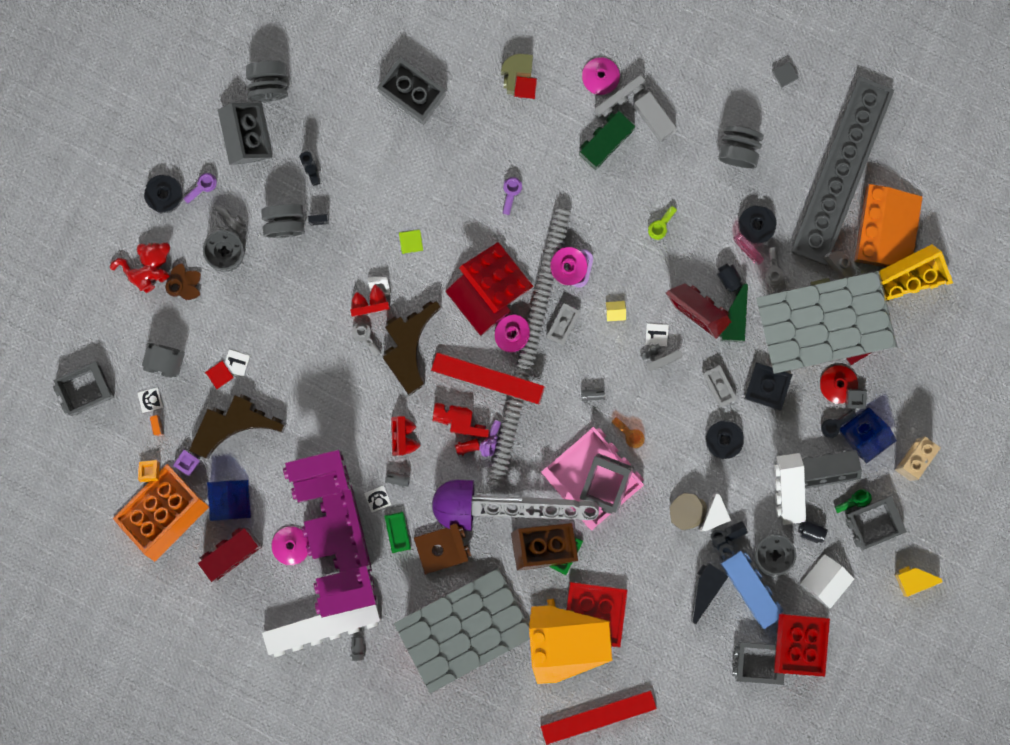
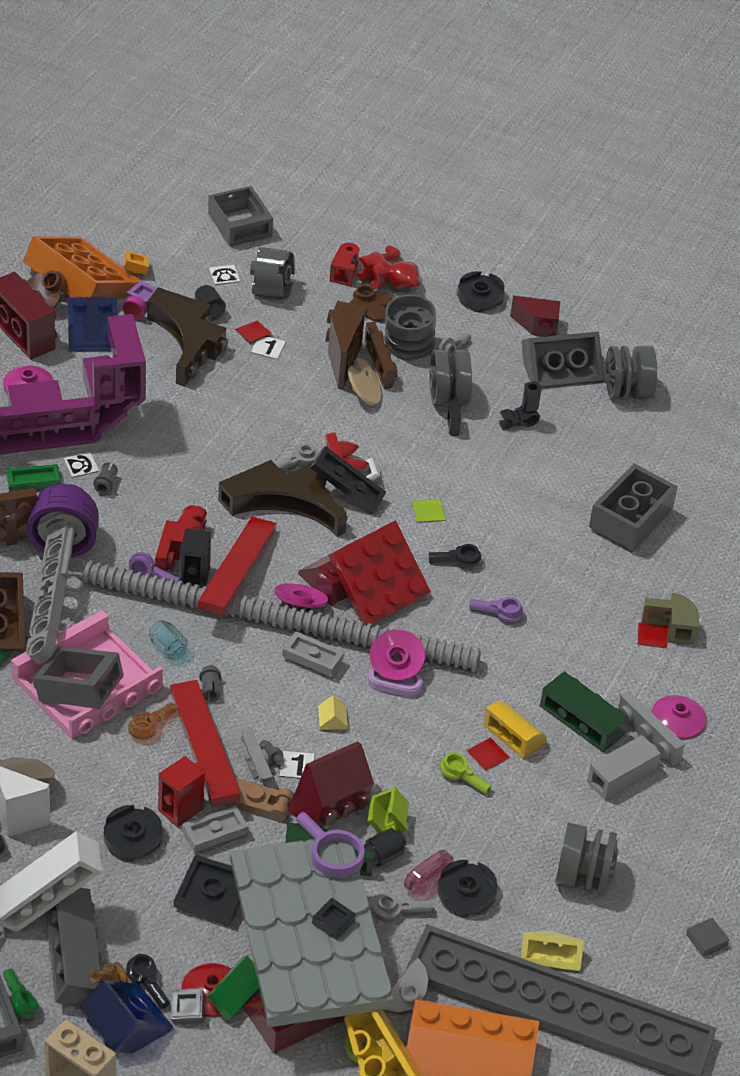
camera: 85 degrees right, 40 degrees down
orange tile [150,415,164,436] -> none
medium lavender plate [183,173,217,203] -> none
red tile [391,416,421,456] -> none
red pin [455,438,480,457] -> none
none -> reddish brown plate [27,271,66,308]
none -> clear orange plate [89,962,128,993]
none -> tile [122,296,147,321]
none -> clear light blue brick [149,620,188,660]
none -> red brick [158,756,205,828]
none -> red tile [170,679,240,806]
none -> black brick [179,528,212,588]
none -> black brick [195,285,226,319]
none -> green tile [206,955,259,1020]
none -> medium nougat plate [209,777,294,821]
none -> medium lavender piece [296,812,364,878]
none -> black plate [310,446,386,514]
none -> black tile [312,897,356,940]
none -> reddish brown slope [325,301,366,390]
none -> red leg [329,243,360,287]
none -> tan piece [348,358,382,405]
none -> reddish brown plate [364,322,398,389]
none -> lime window [367,787,409,834]
none -> black plate [429,544,482,568]
none -> red sticker [466,737,510,770]
none -> yellow brick [484,701,547,759]
none -> dark red slope [510,295,560,337]
none -> light yellow slope [520,931,584,971]

